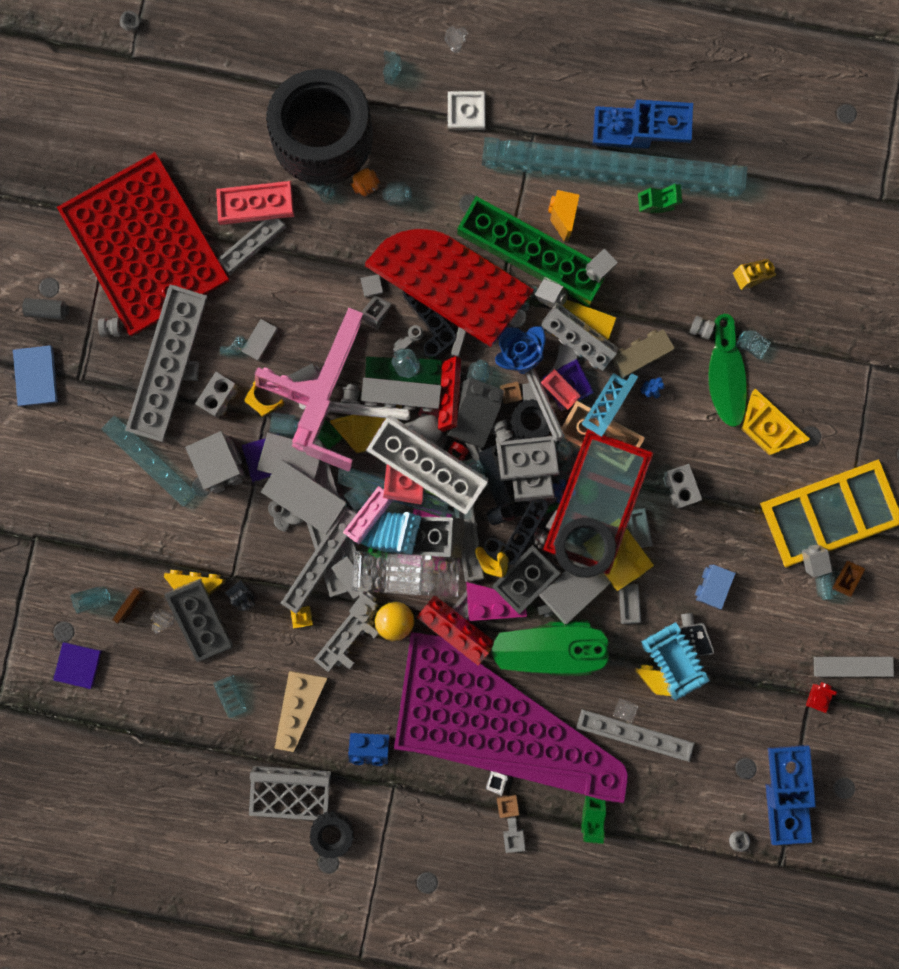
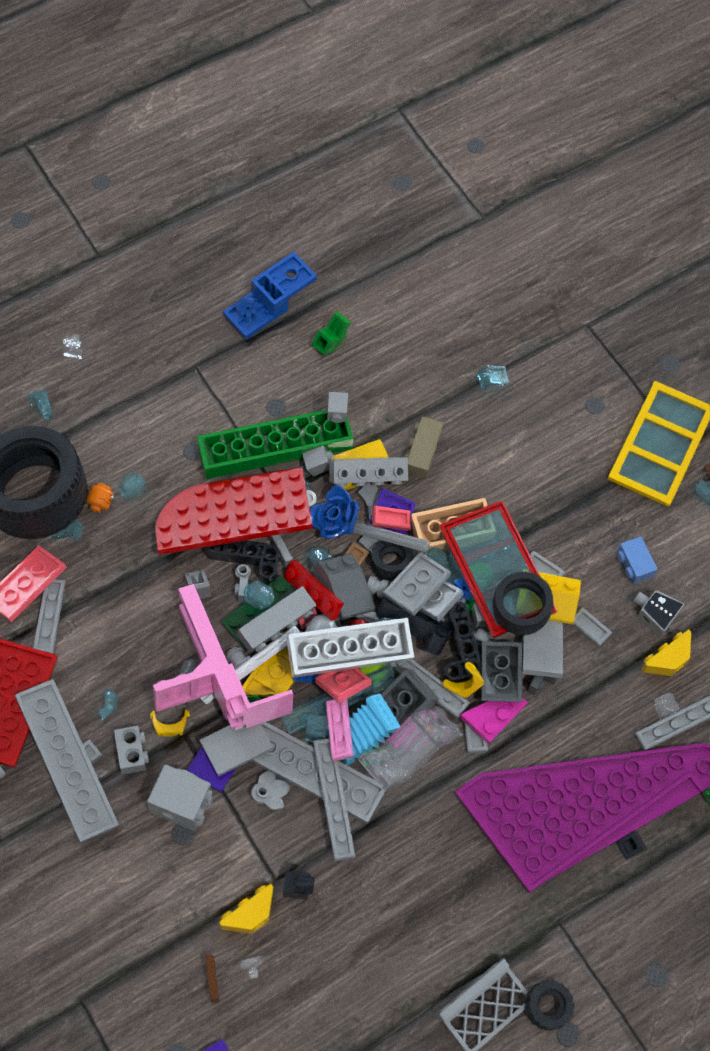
camera: 50 degrees left, 20 degrees down
clear light blue slope [70,587,110,614] -> none
clear light blue tile [101,415,198,507] -> none
dark grey tile [164,578,233,662] -> none
clear light blue slope [213,675,247,718] -> none
light grey tile [242,319,278,361] -> none
light grey tile [261,459,347,535] -> none
clear light blue brick [269,413,300,437] -> none
tan wing [275,671,328,752] -> none
yellow tile [290,606,313,628] -> none
light grey hinge [314,609,379,672] -> none
light grey tile [331,556,370,599] -> none
blue bracket [348,733,389,766] -> none
light grey bracket [349,592,379,623] -> none
light grey tile [360,274,383,298] -> none
yellow tile [375,602,414,641] -> none
red brick [417,595,494,666] -> none
white tile [448,91,485,130] -> none
clear light blue brick [482,137,747,196] -> none
green piece [491,619,609,676] -> none
medium nougat tile [497,794,519,818] -> none
light grey plate [503,816,525,853] -> none
light orange slope [548,190,580,242] -> none
medium azure fence [582,373,638,437] -> none
blue plant [640,377,665,398] -> none
medium azure piece [641,622,709,701] -> none
light grey brick [663,464,702,509] -> none
light grey wheel [690,316,715,340] -> none
green plant [708,314,747,427] -> none
yellow slope [733,259,776,290] -> none
yellow wing [741,389,810,455] -> none
light grey brick [802,545,832,577] -> none

